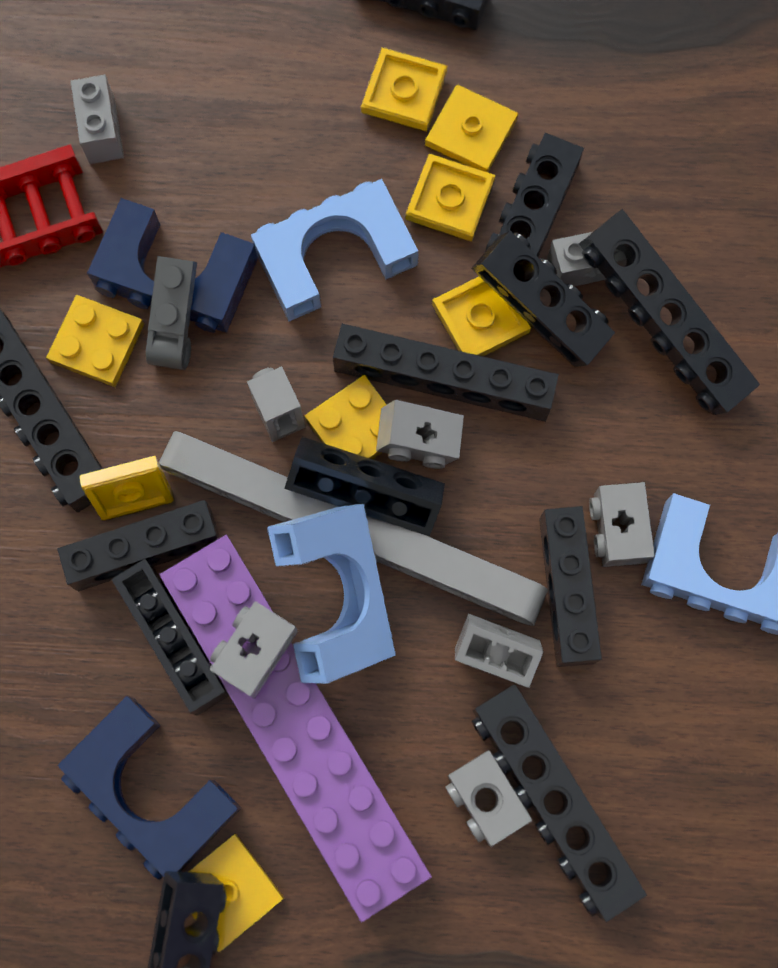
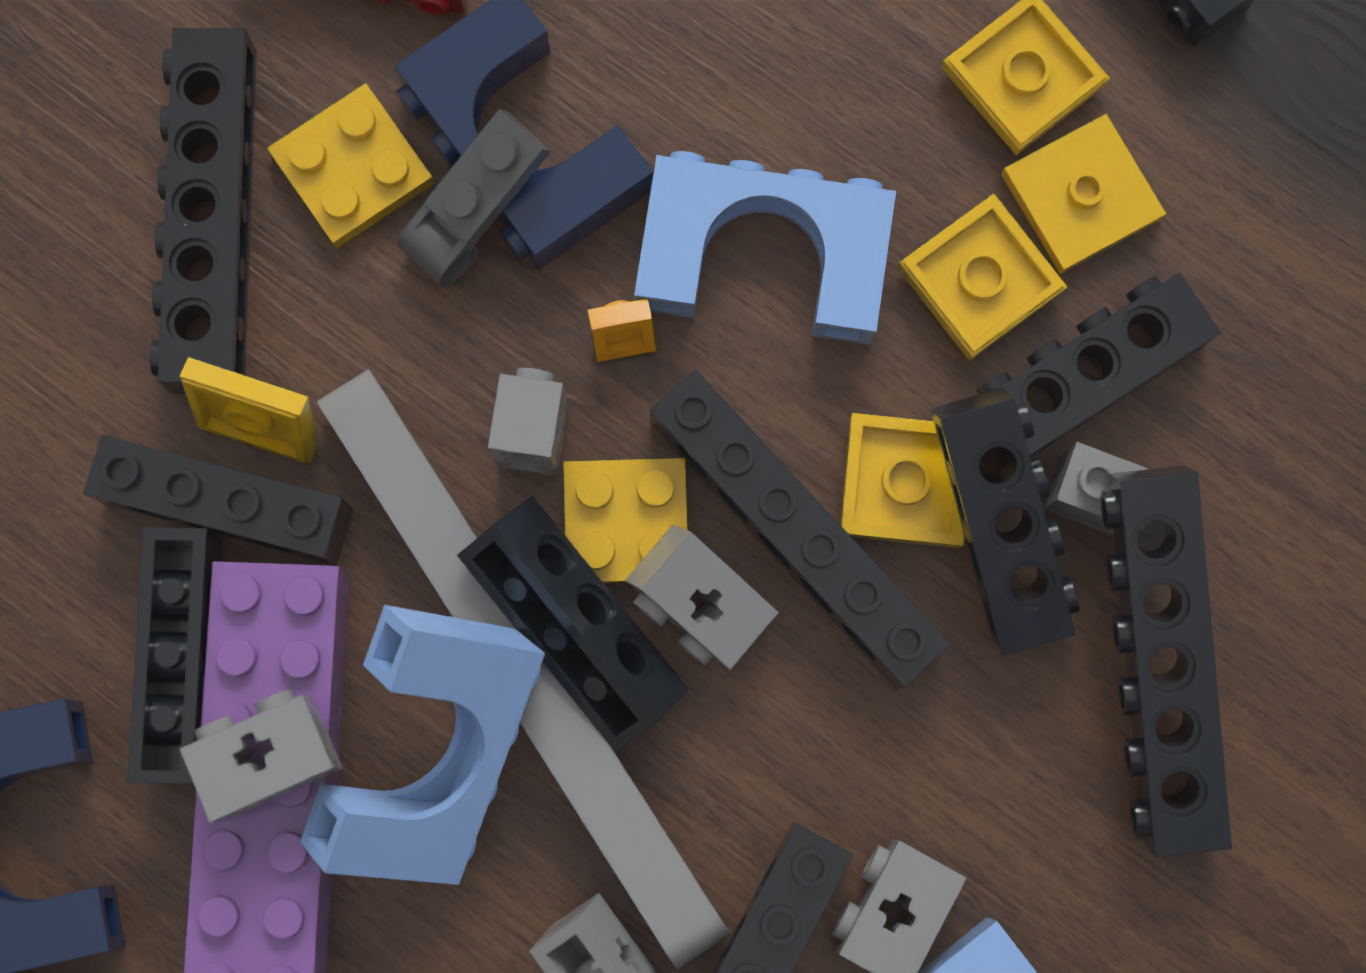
camera: 30 degrees right, 5 degrees up
none -> light orange plate [588,298,656,363]

